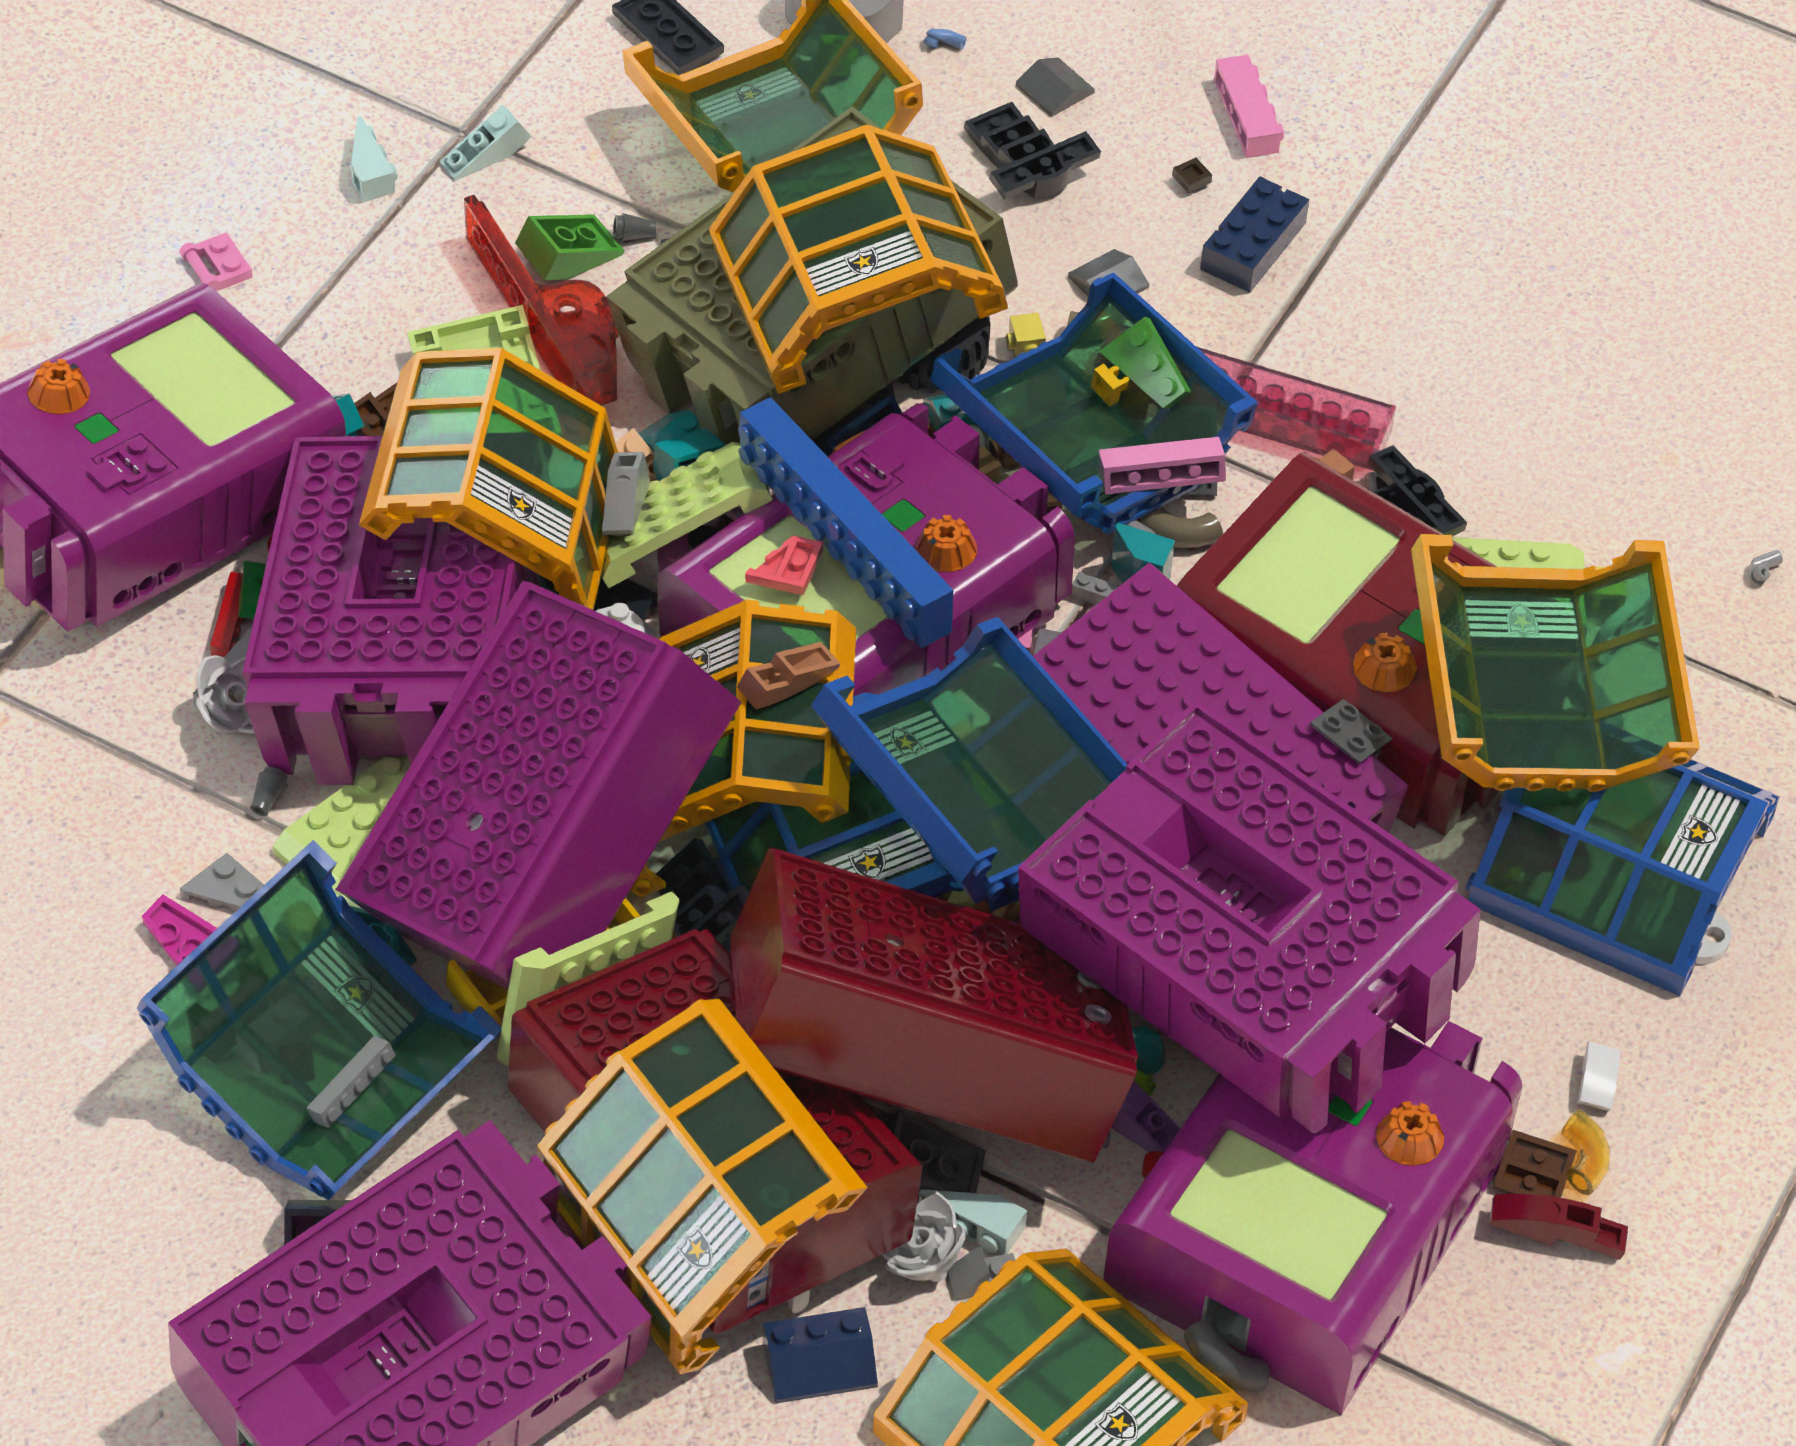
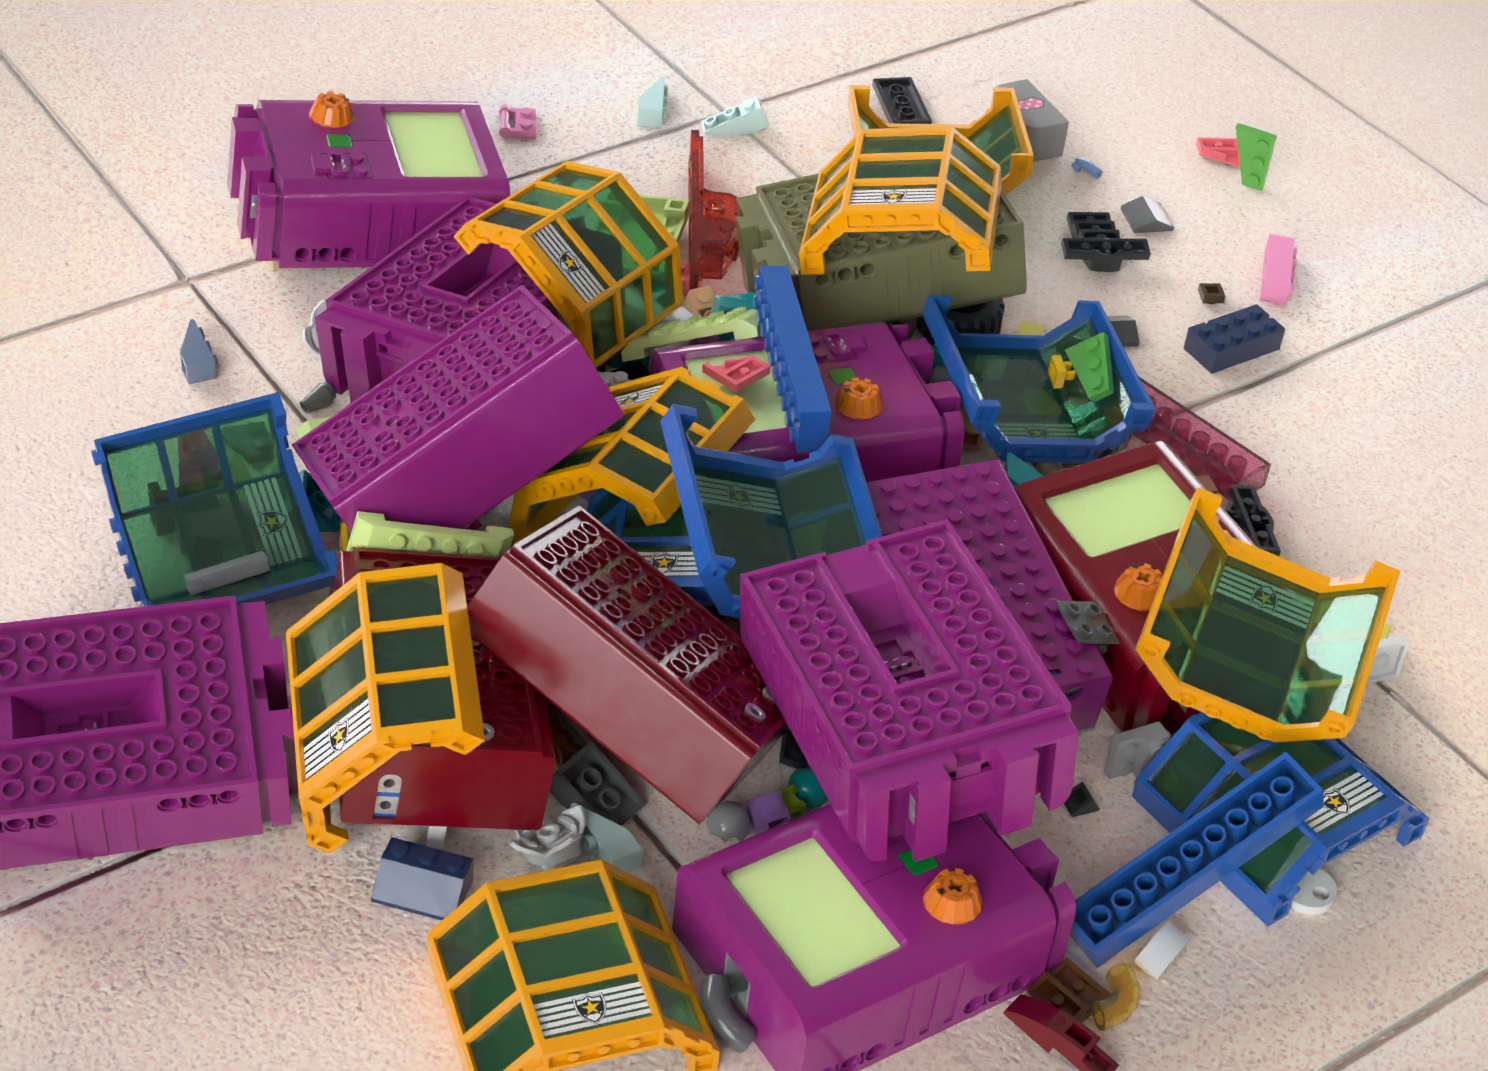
camera: 25 degrees right, 10 degrees down
bright green slope [515,214,625,281] -> none
light grey slope [602,452,650,536] -> none
nougat slope [737,642,840,709] -> none
bright pink brick [1098,437,1226,494] -> none
none -> sand blue slope [180,319,219,385]
none -> blue brick [1070,752,1324,968]
none -> light grey plate [1104,722,1172,779]

